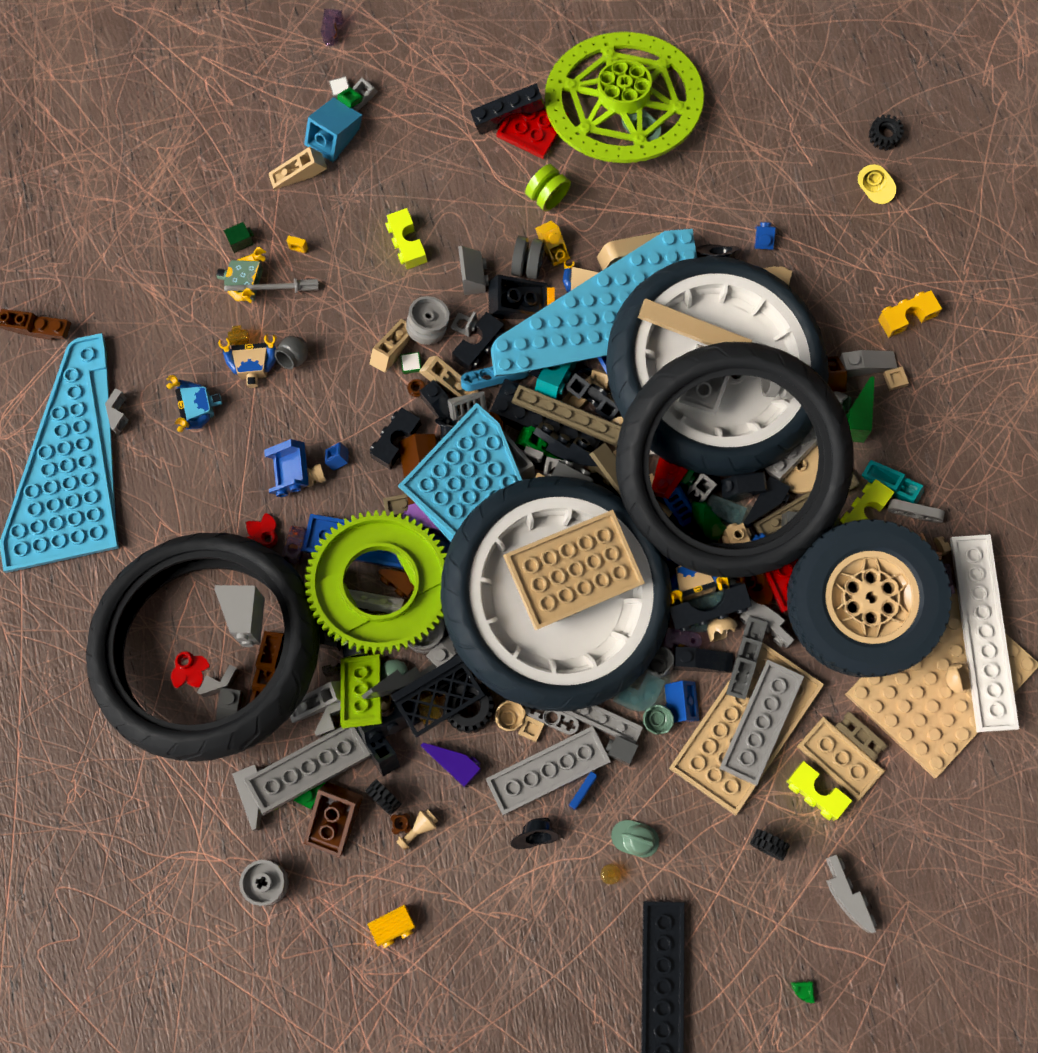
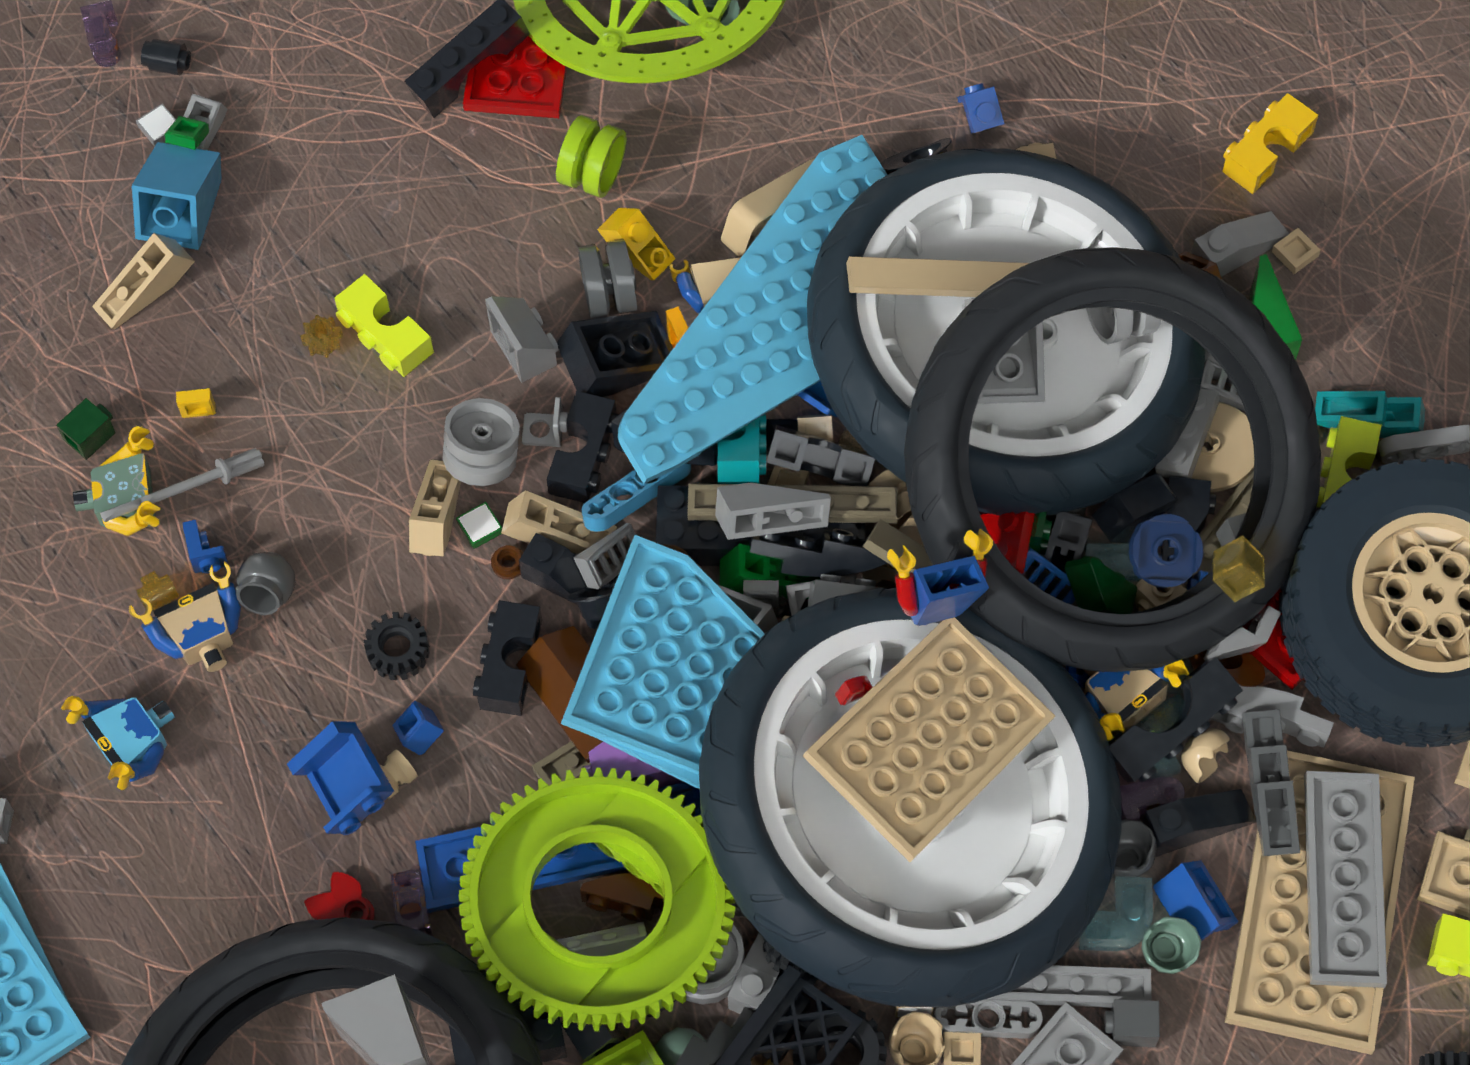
camera: 25 degrees left, 10 degrees down
none -> black brick [141,39,191,76]
none -> blue bracket [182,520,228,574]
none -> clear yellow gear [300,315,343,358]
none -> black tyre [364,612,430,681]
none -> light grey slope [715,483,831,540]
none -> red tile [835,676,873,706]
none -> blue torso [887,529,993,626]
none -> dark blue plate [1129,514,1203,587]
none -> light grey slope [1203,606,1281,660]
none -> clear yellow panel [1213,536,1265,602]

